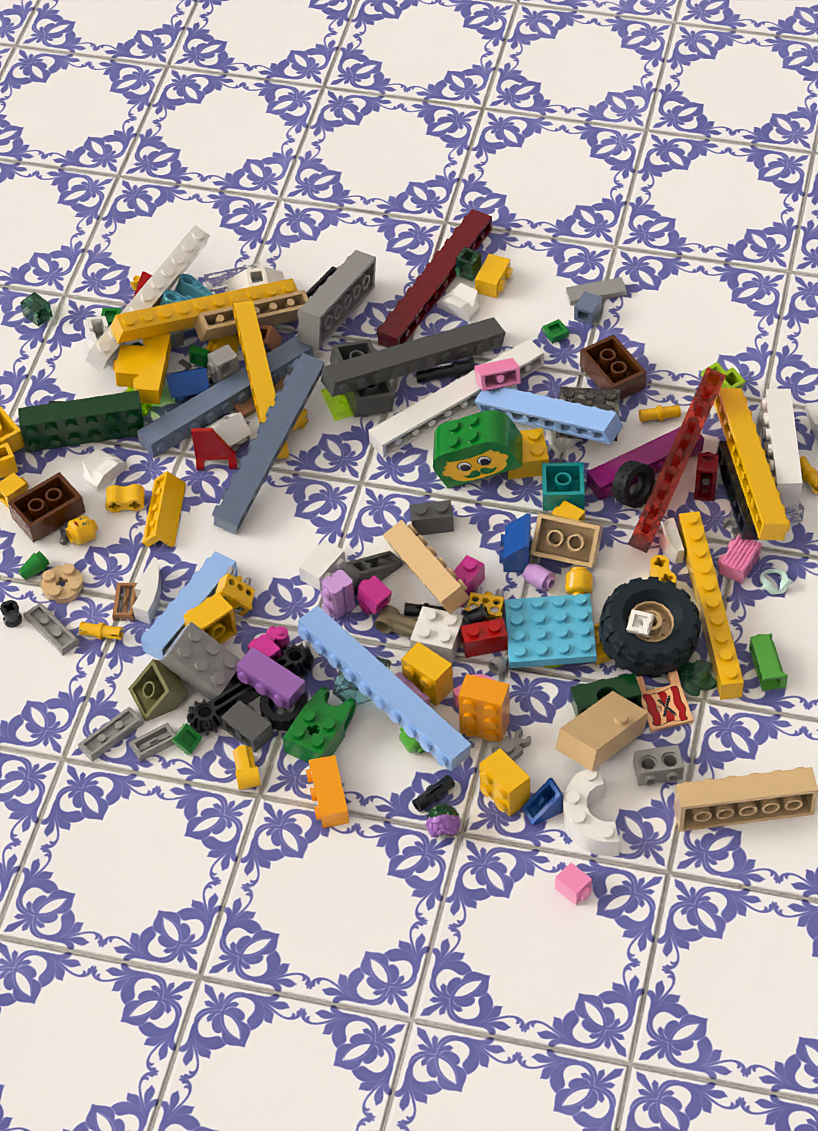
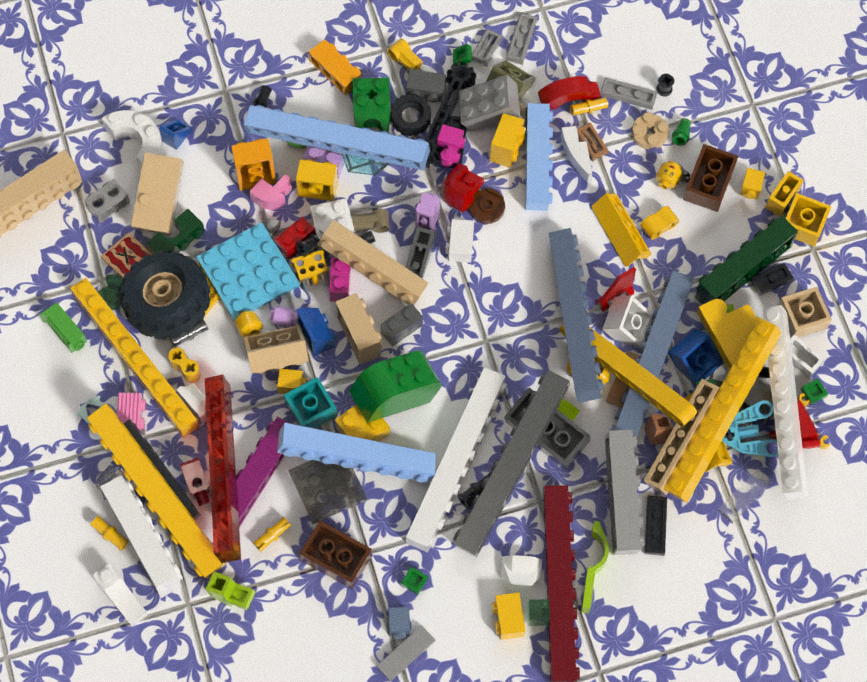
camera: 145 degrees right, 15 degrees up
white slope [82,449,128,492] -> none
light grey brick [207,344,240,386] -> none
yellow piece [214,566,255,616] -> none
white slope [226,267,284,291] -> none
medium lavender brick [236,647,305,710] -> none
dark pink brick [356,575,392,615] -> none
medium lavender piece [425,804,461,838] -> none
bright pink brick [474,358,521,392] -> none
yellow brick [479,748,530,817] -> none
light grey plate [492,729,531,761] -> none
bright pink brick [555,862,592,905] -> none
black tyre [612,460,656,508] -> none
white tile [626,609,654,637] -> none
none -> tan brick [335,293,383,365]
none -> red brick [441,164,484,213]
none -> reddish brown tile [469,188,505,224]
none -> red arch [538,76,601,109]
none -> lime piece [581,521,609,614]
none -> tan brick [779,287,832,338]

